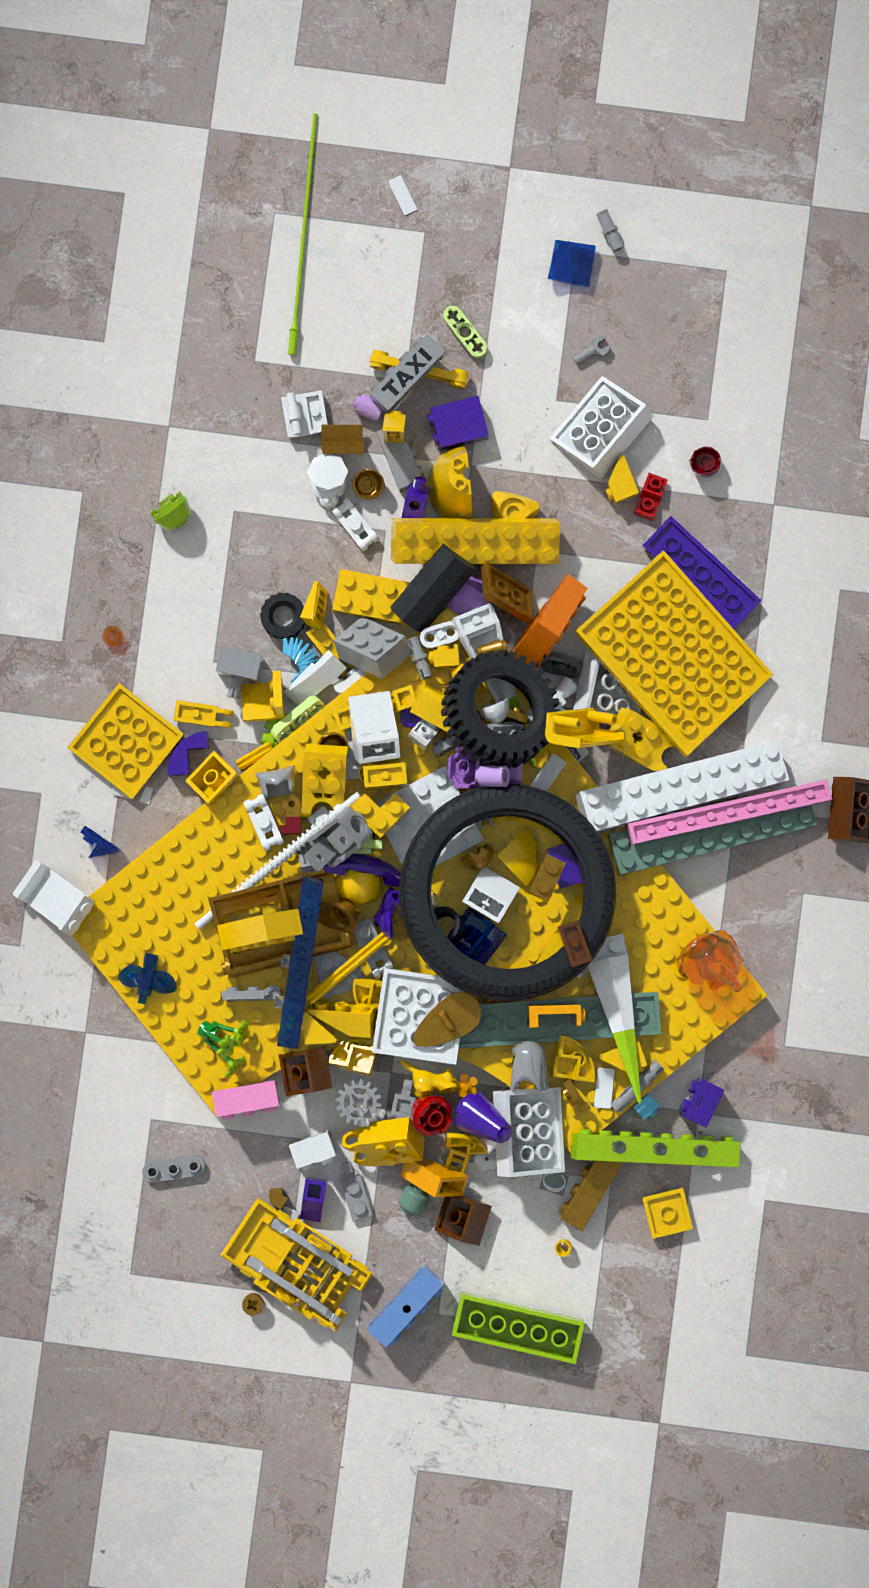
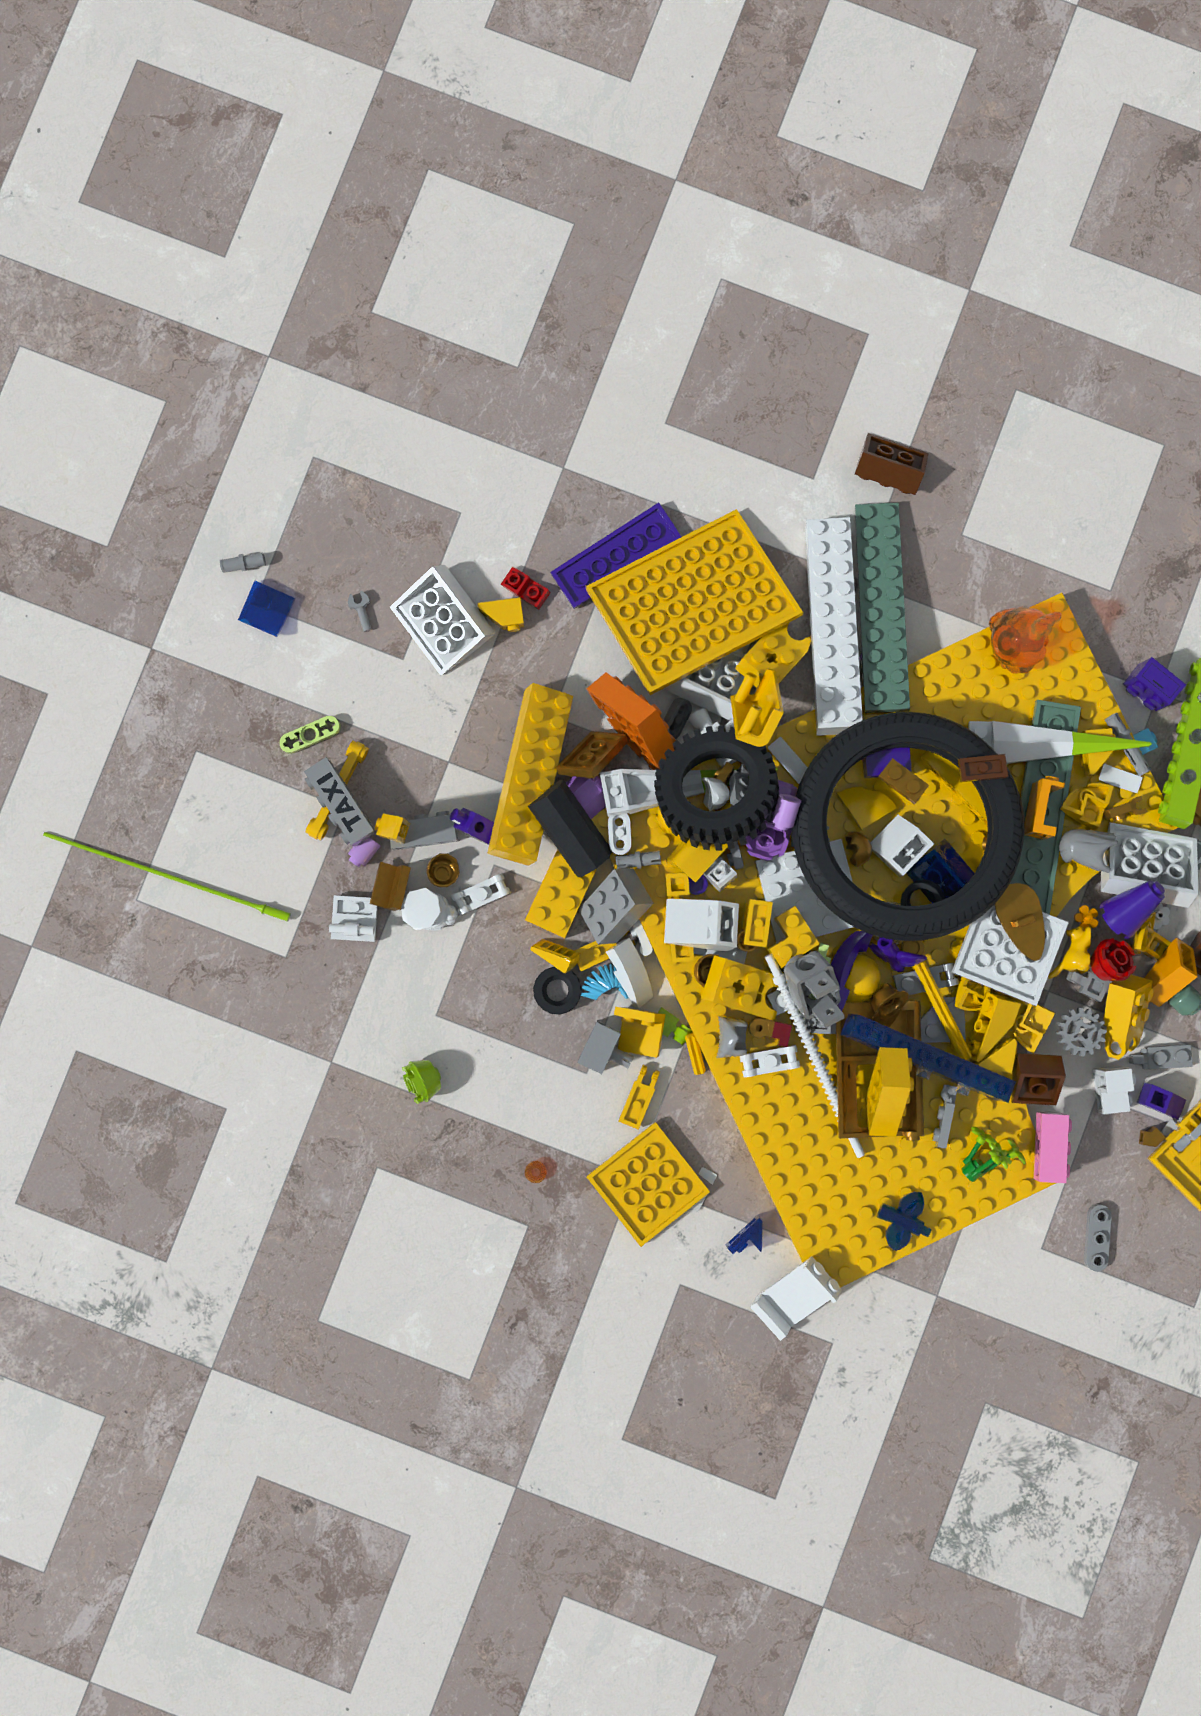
camera: 80 degrees left, 0 degrees up
dark purple brick [168,731,209,776] -> none
yellow slope [186,751,239,805] -> none
yellowish green beam [271,696,324,743] -> none
white sticker [388,175,418,216] -> none
dark purple brick [427,396,489,451] -> none
yellow cone [427,445,473,518] -> none
yellow brick [429,644,459,669] -> none
pearl gold cone [476,639,508,656] -> none
yellow hat [491,491,540,518] -> none
bright pink plate [627,779,832,845] -> none
dark red hair [689,446,722,478] -> none

